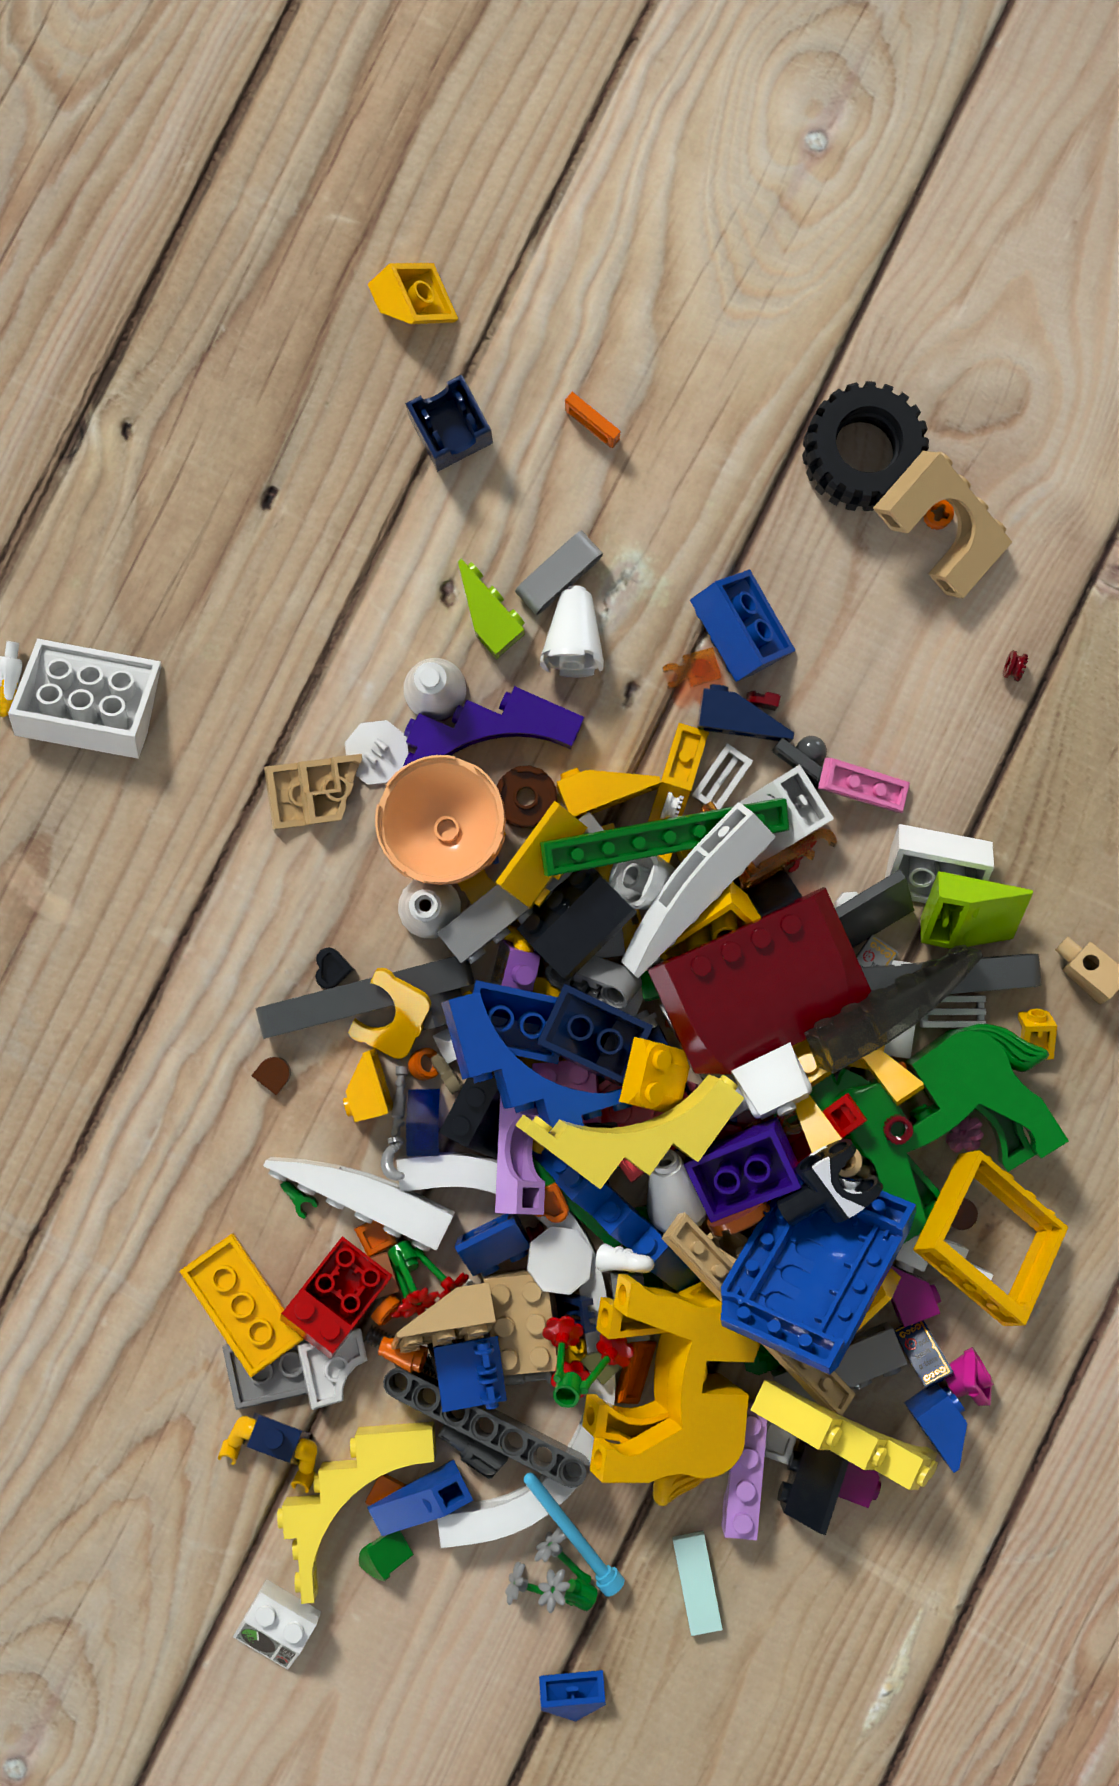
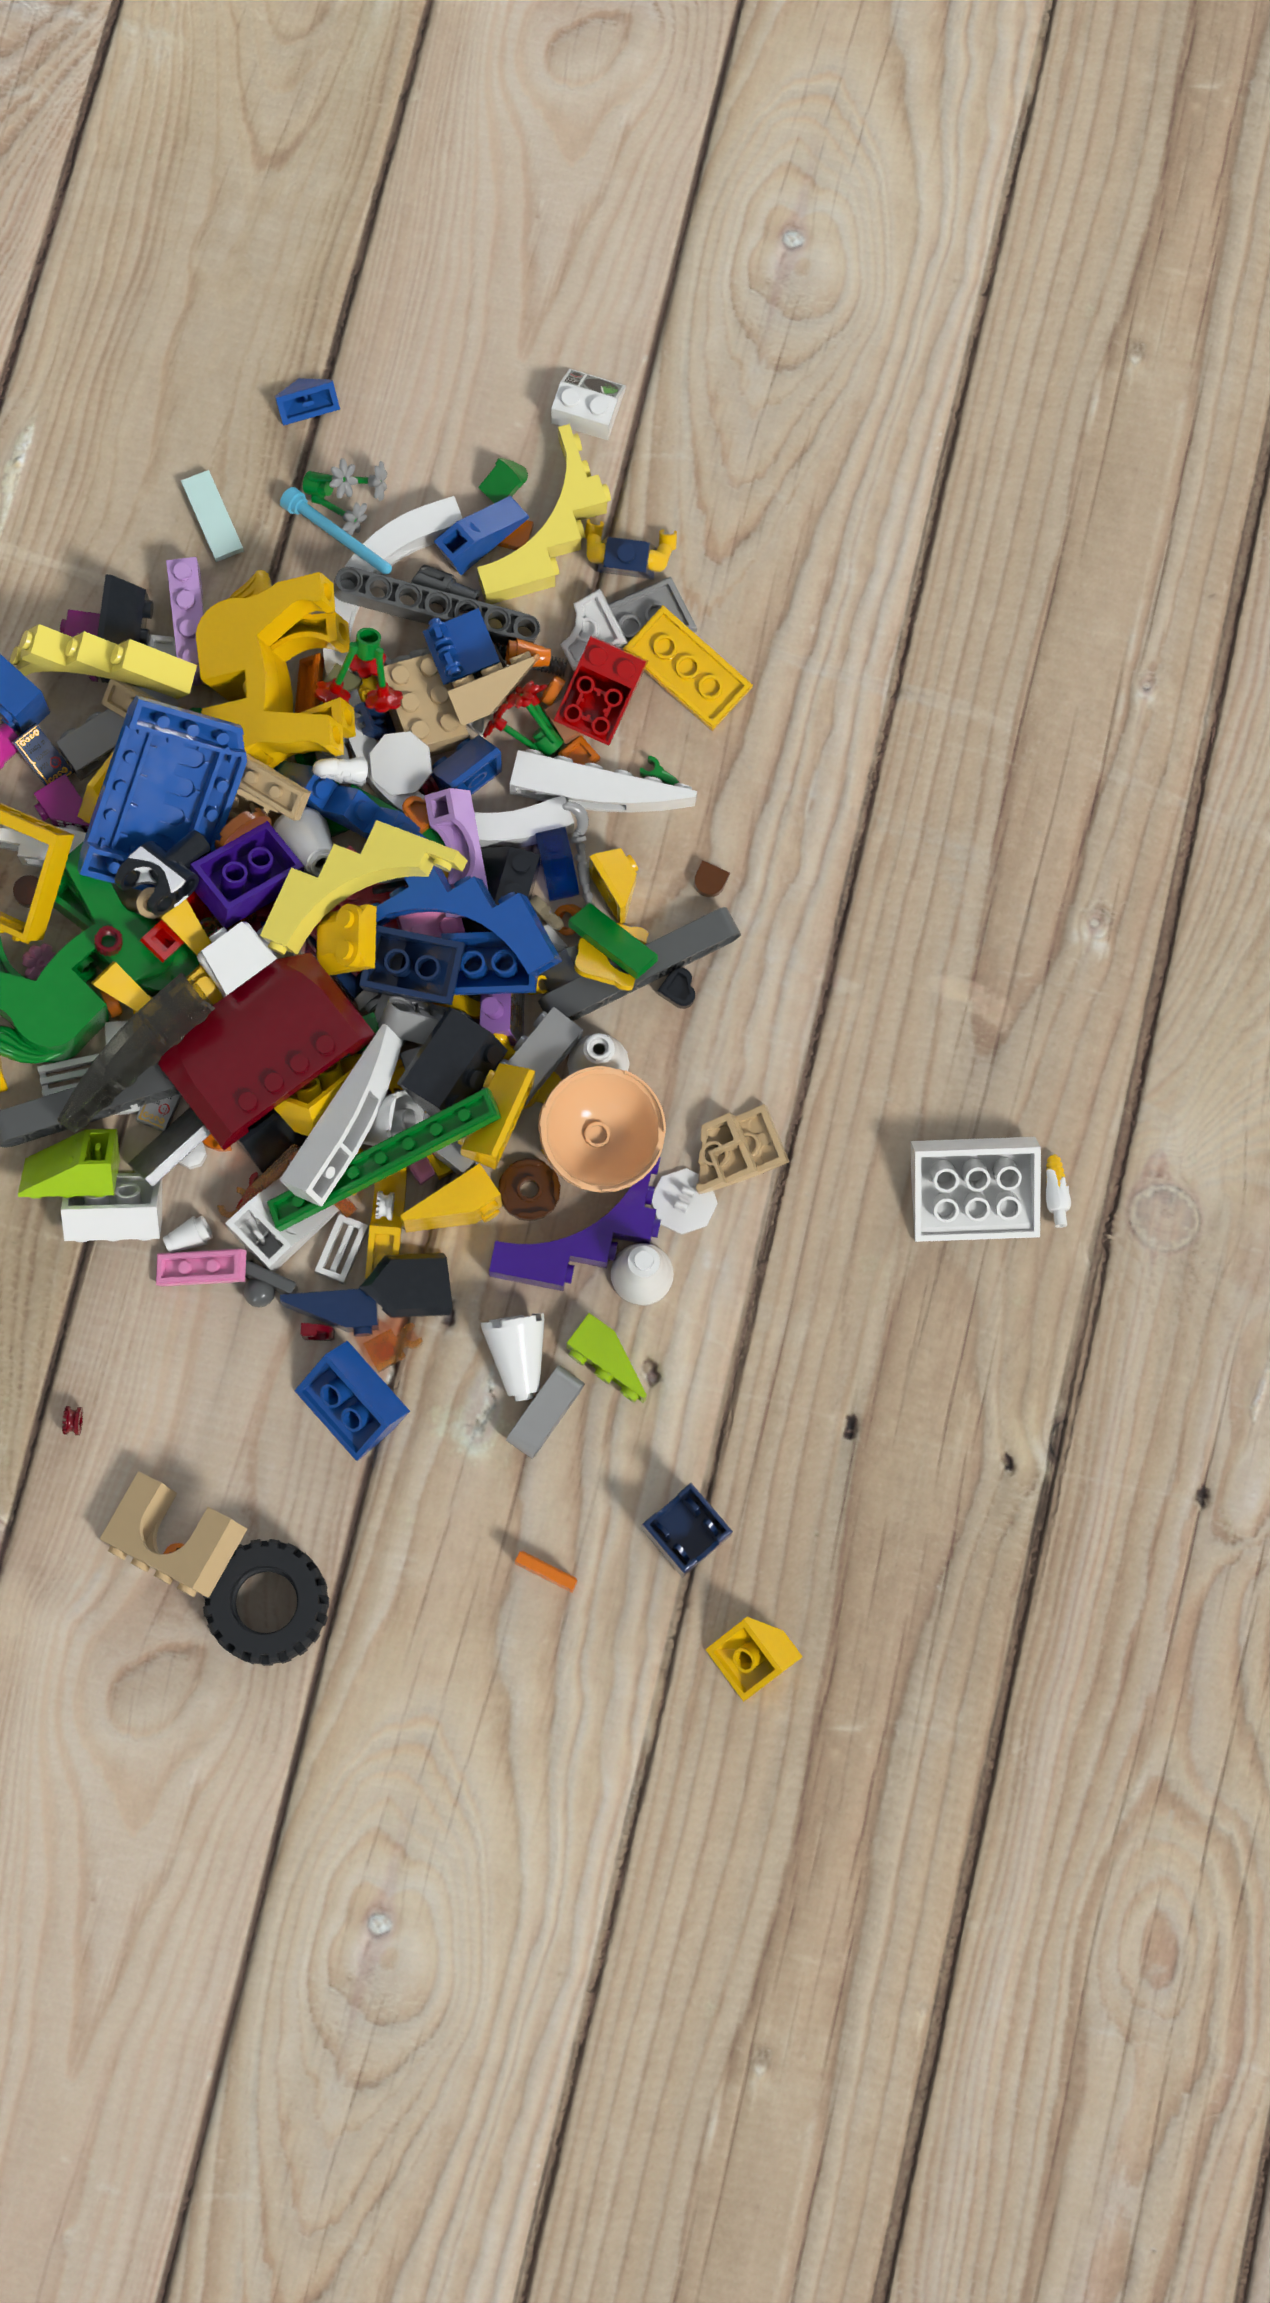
camera: 165 degrees right, 10 degrees down
none -> white cone [163,1216,213,1253]
none -> black tile [359,1253,453,1318]
none -> green tile [568,903,658,979]

